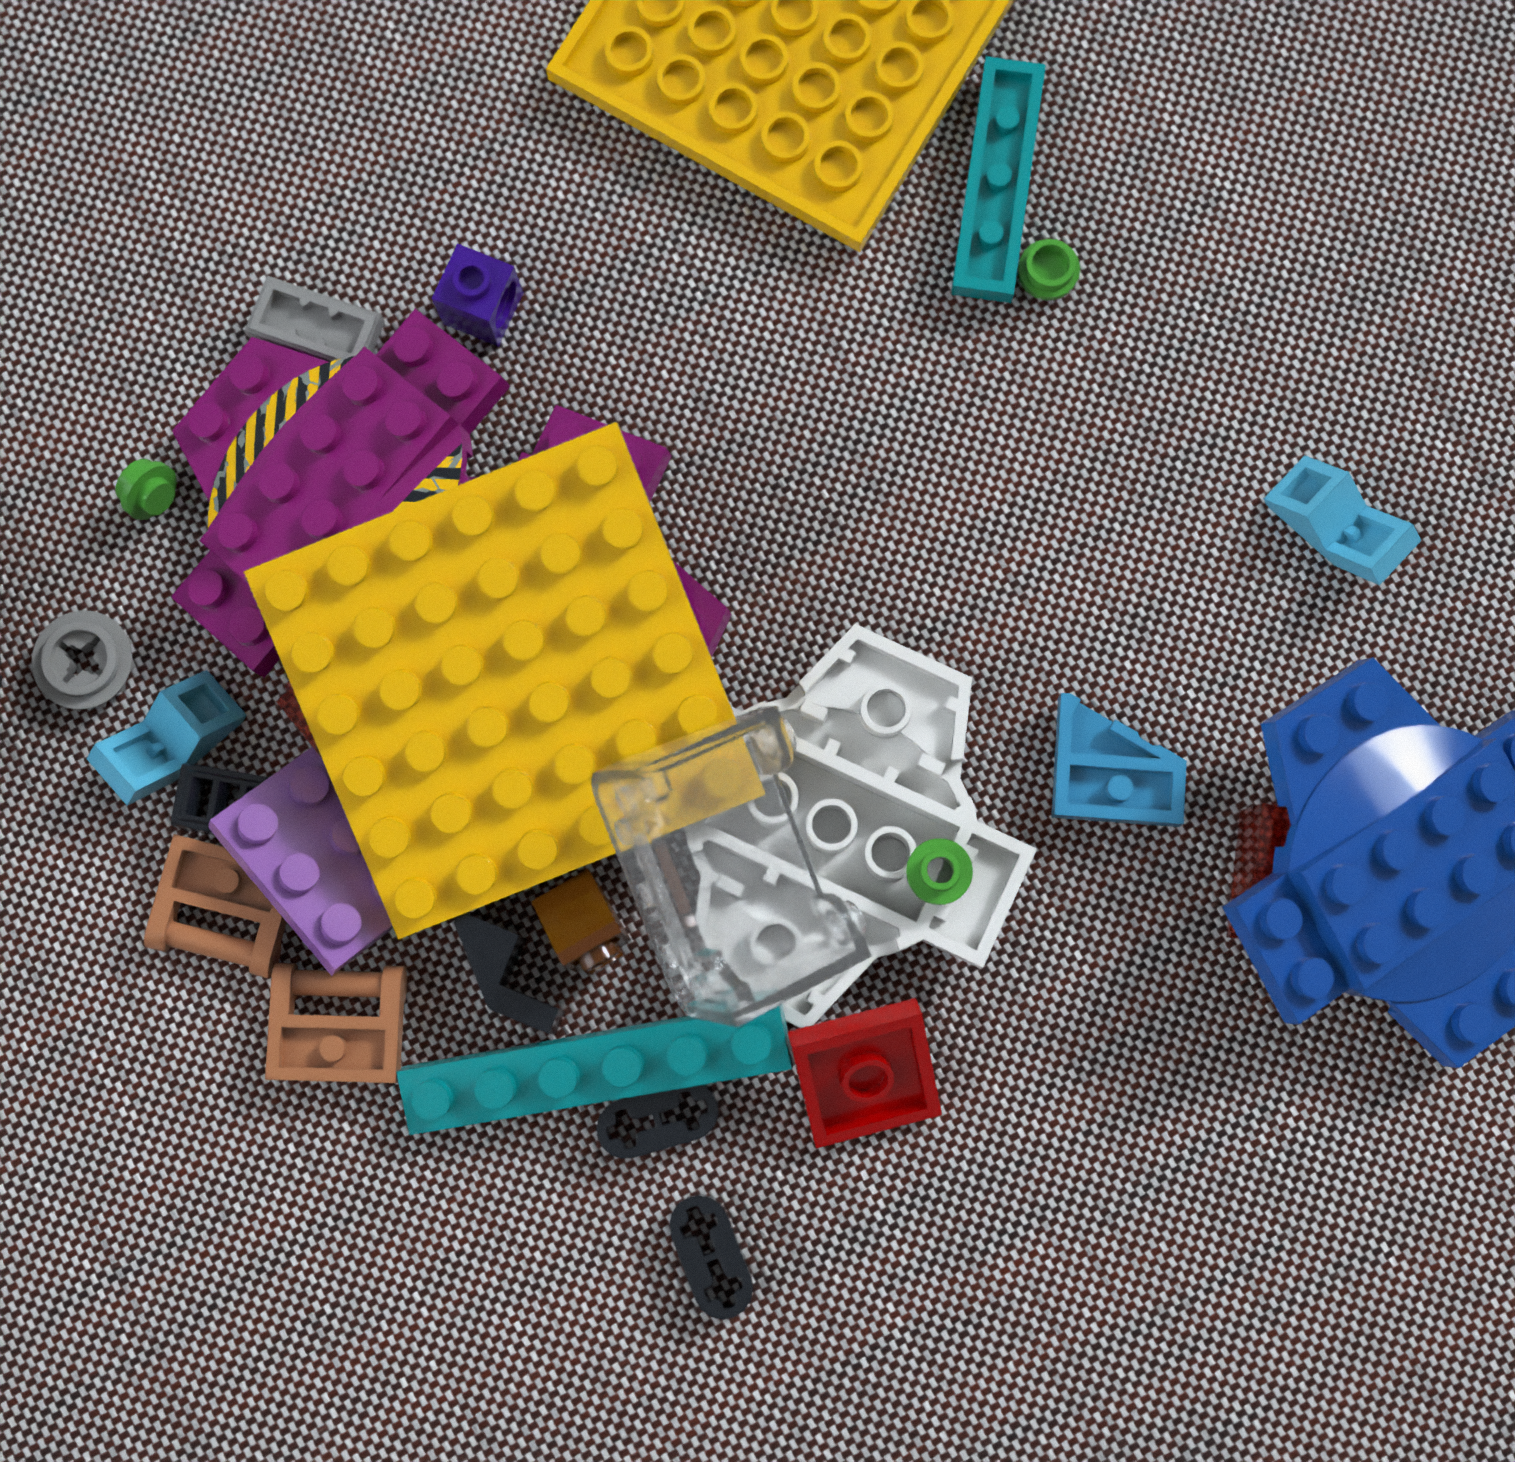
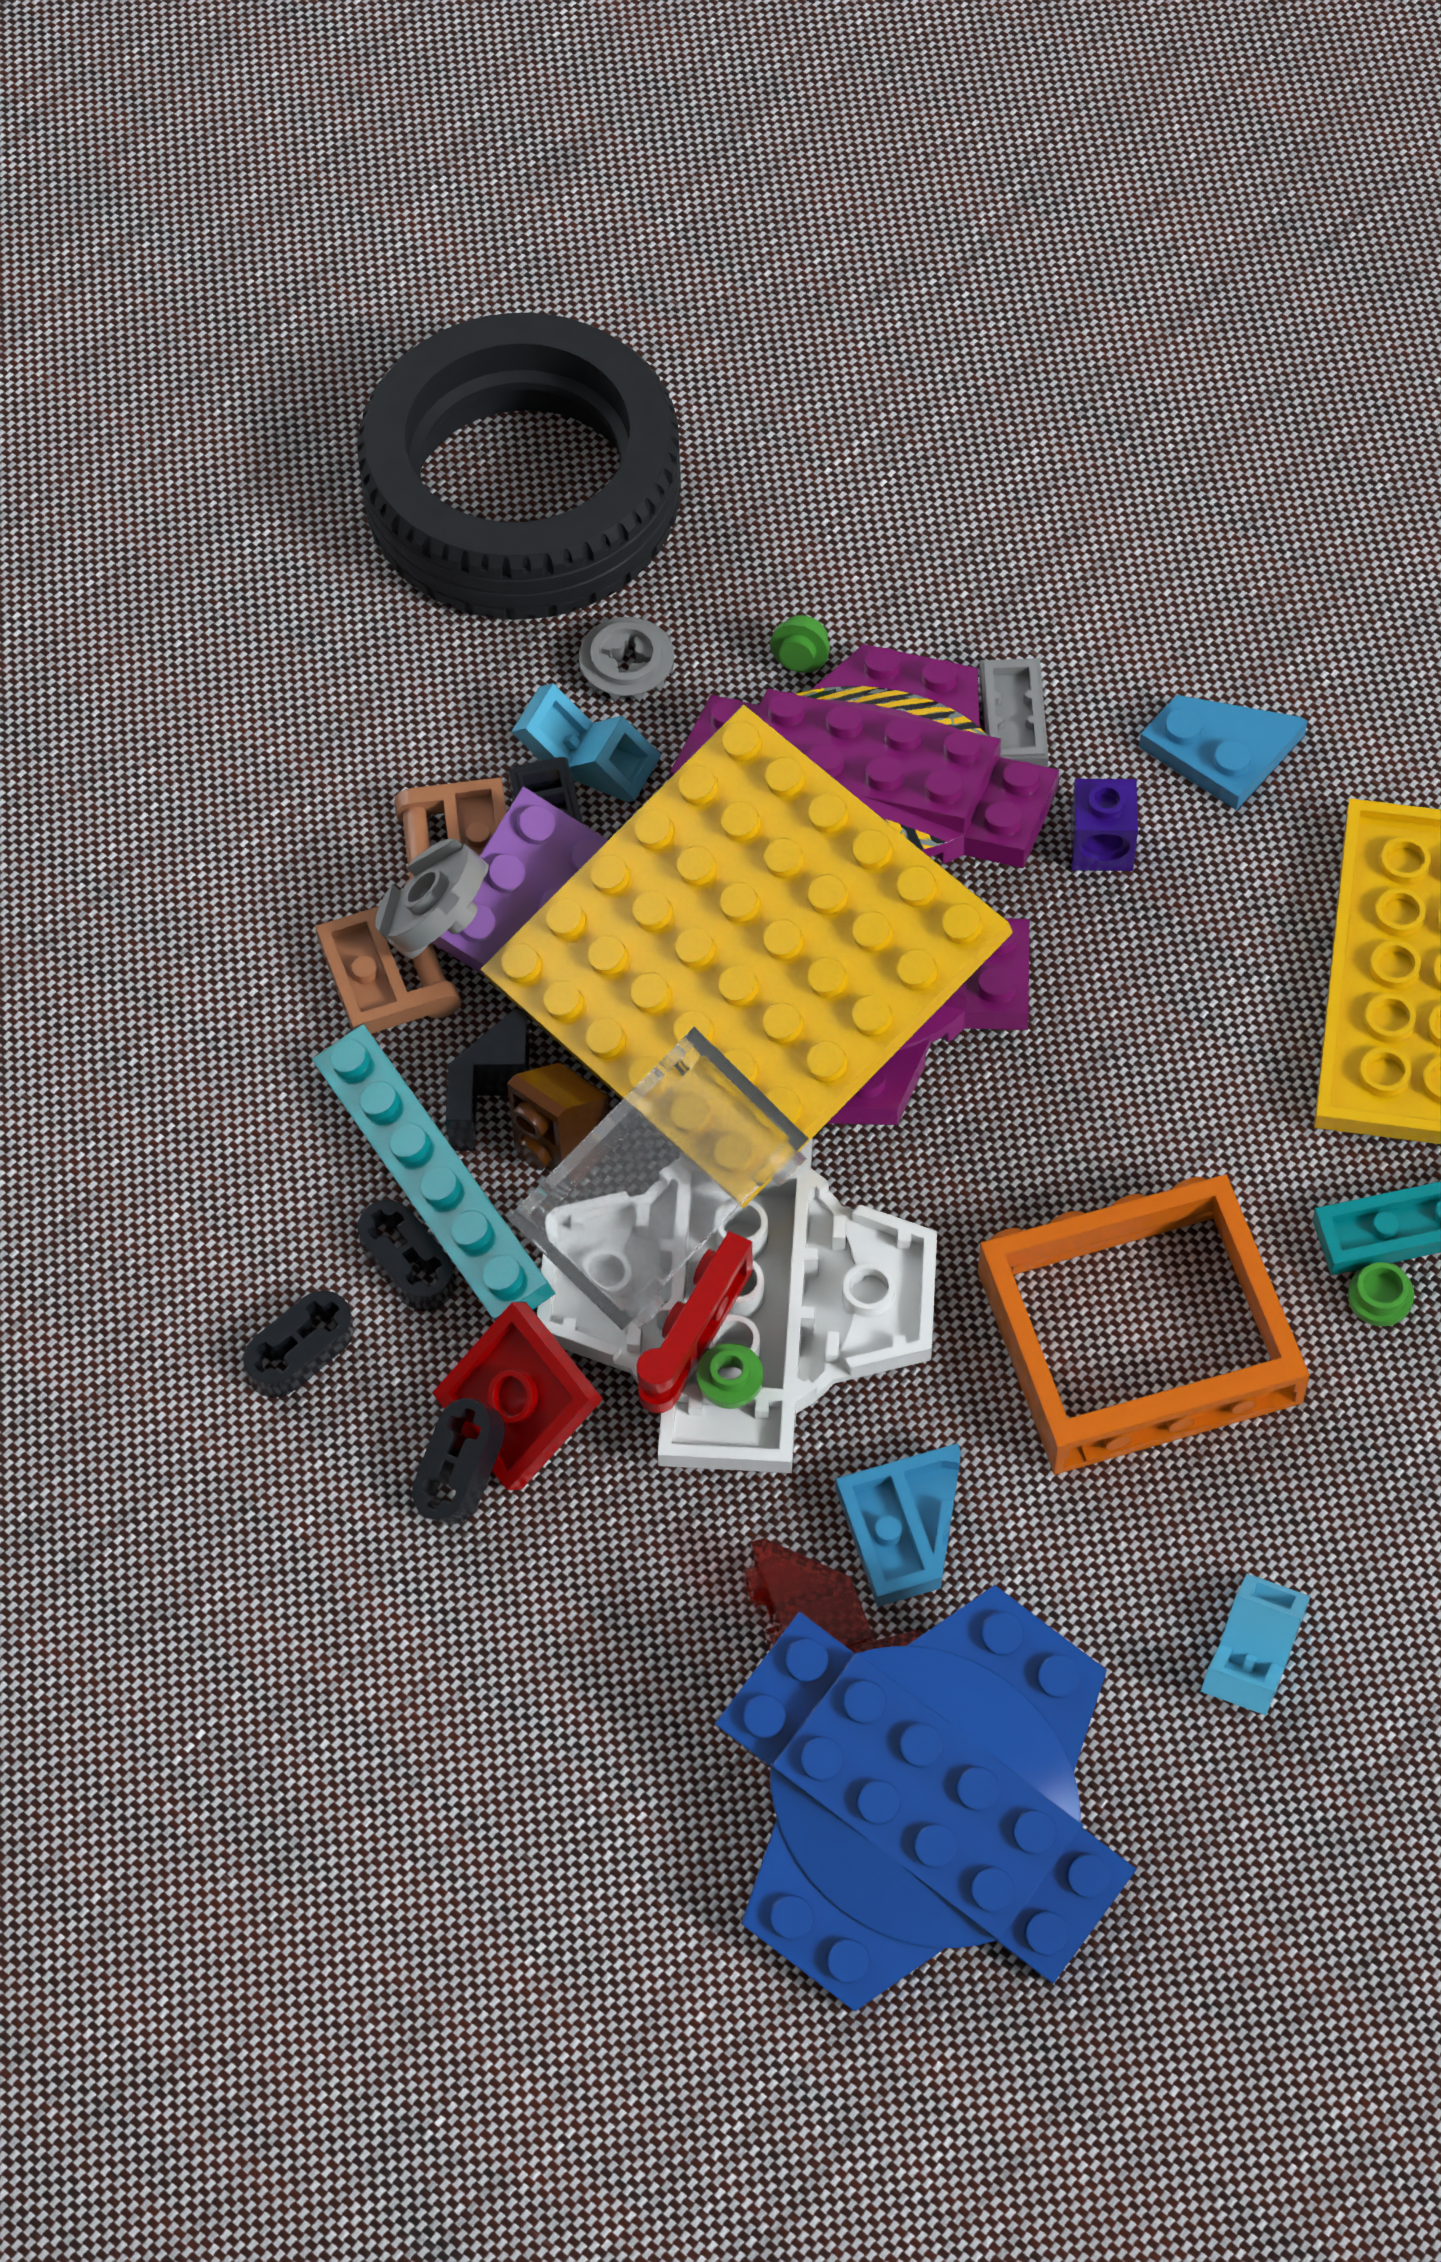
camera: 65 degrees right, 20 degrees down
none -> light grey plate [375,839,489,959]
none -> black beam [412,1398,505,1525]
none -> red plate [636,1231,753,1413]
none -> clear red slope [743,1538,873,1654]
none -> orange window [978,1174,1310,1475]
none -> dark azure wing [1139,695,1308,811]

